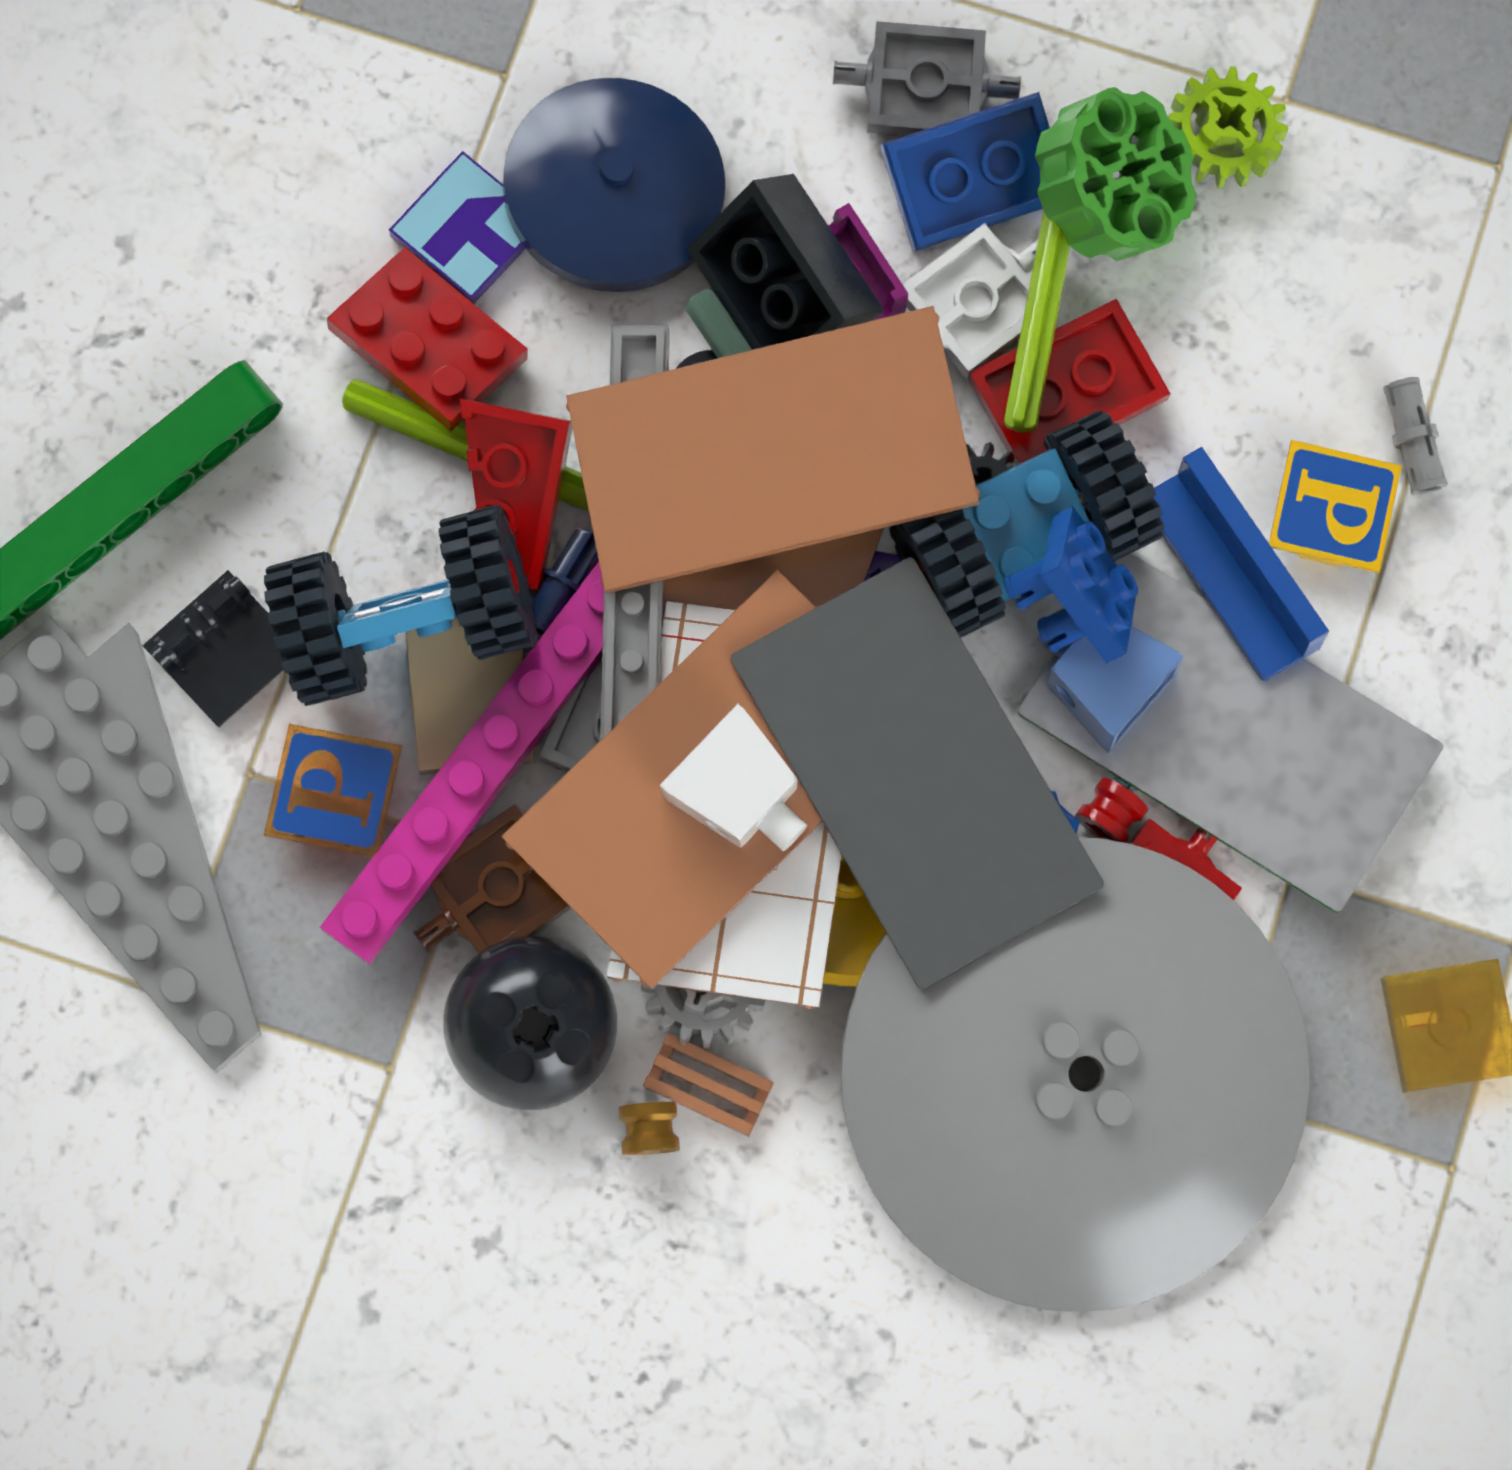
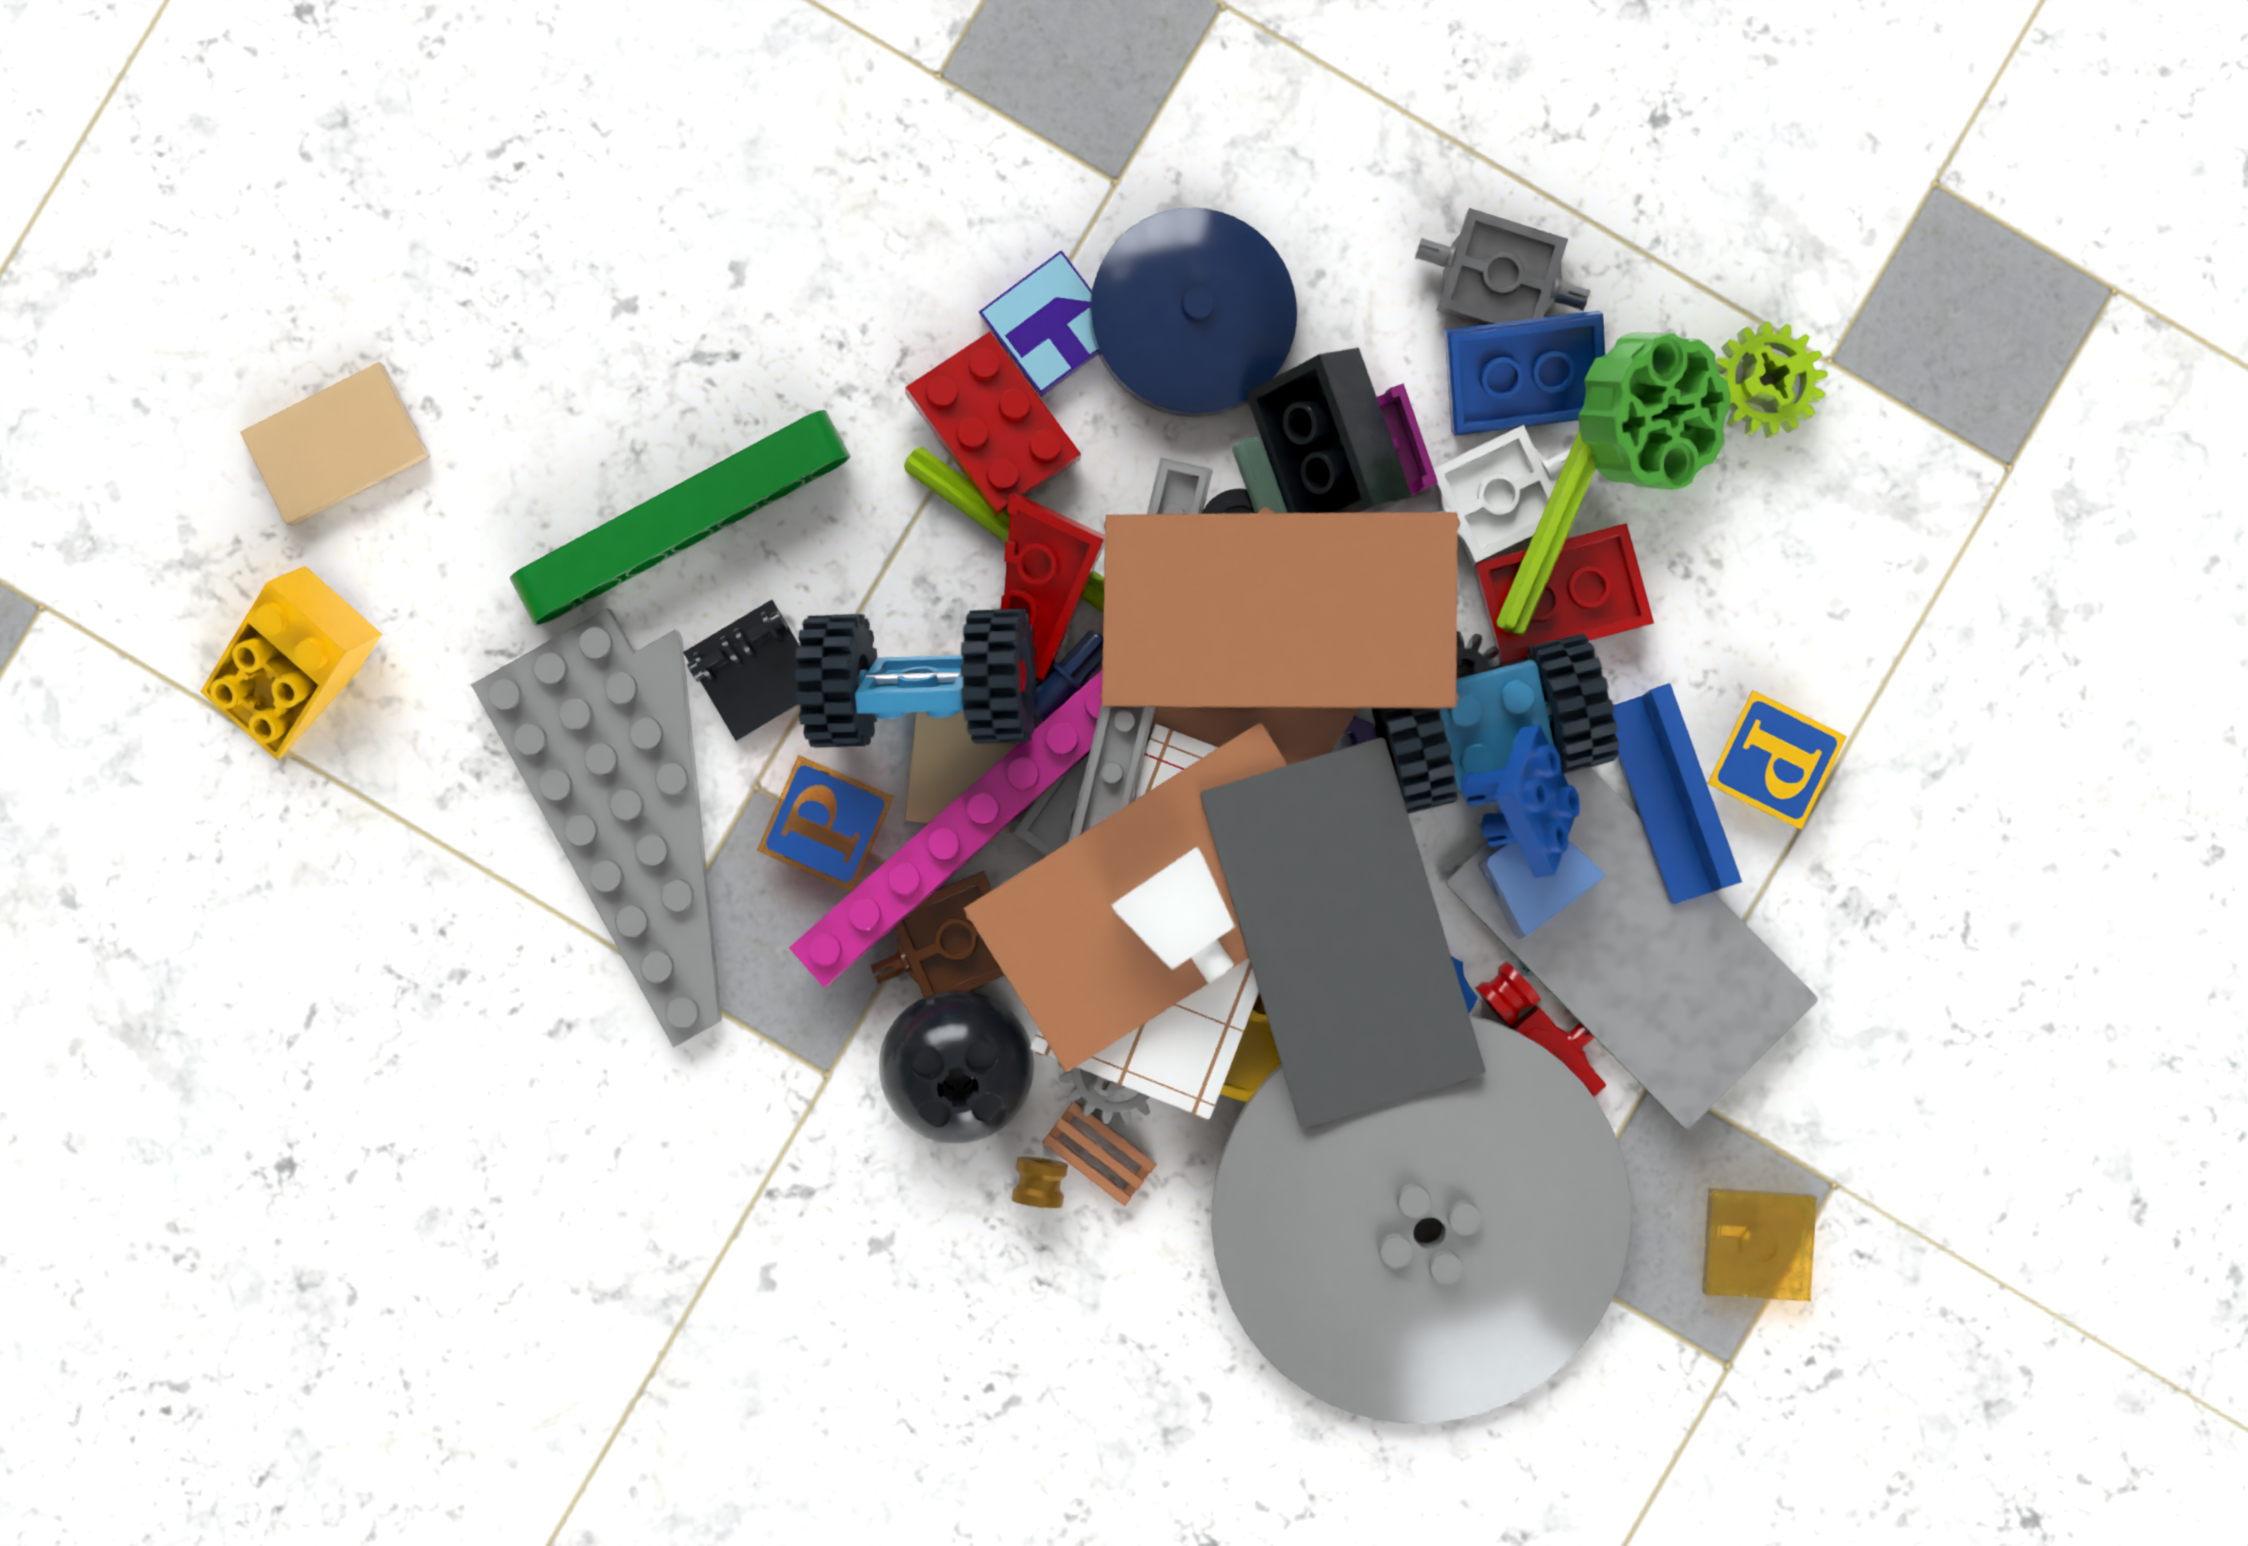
camera: 15 degrees right, 10 degrees up
light grey pin [1383,377,1448,495] -> none

